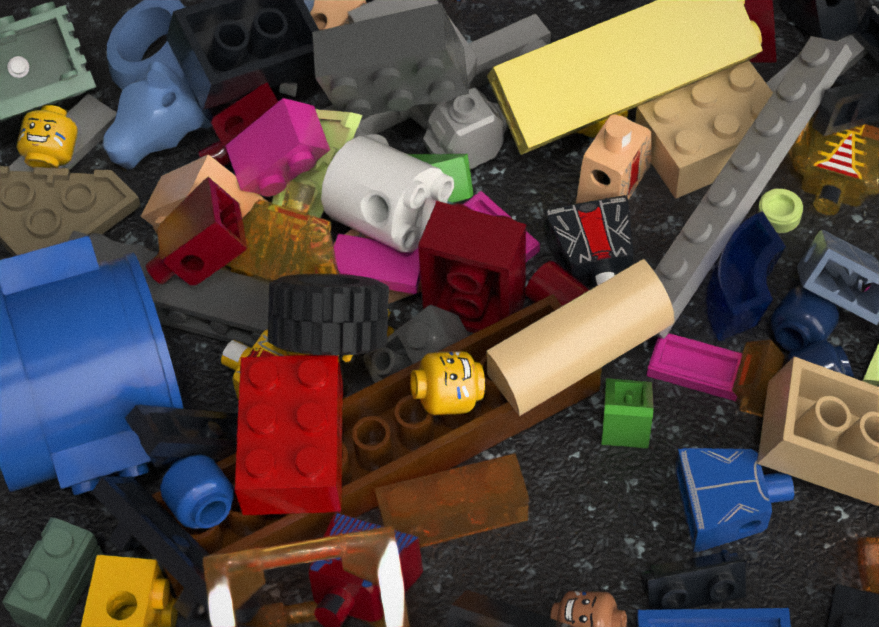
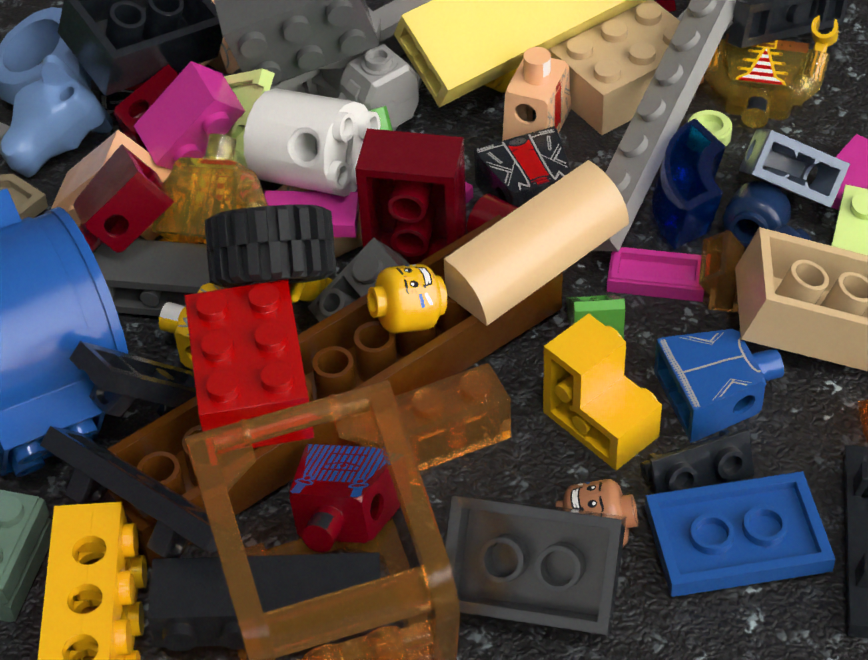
camera: 10 degrees left, 10 degrees down
blue head [160,455,235,529] -> none
none -> yellow brick [543,313,662,471]

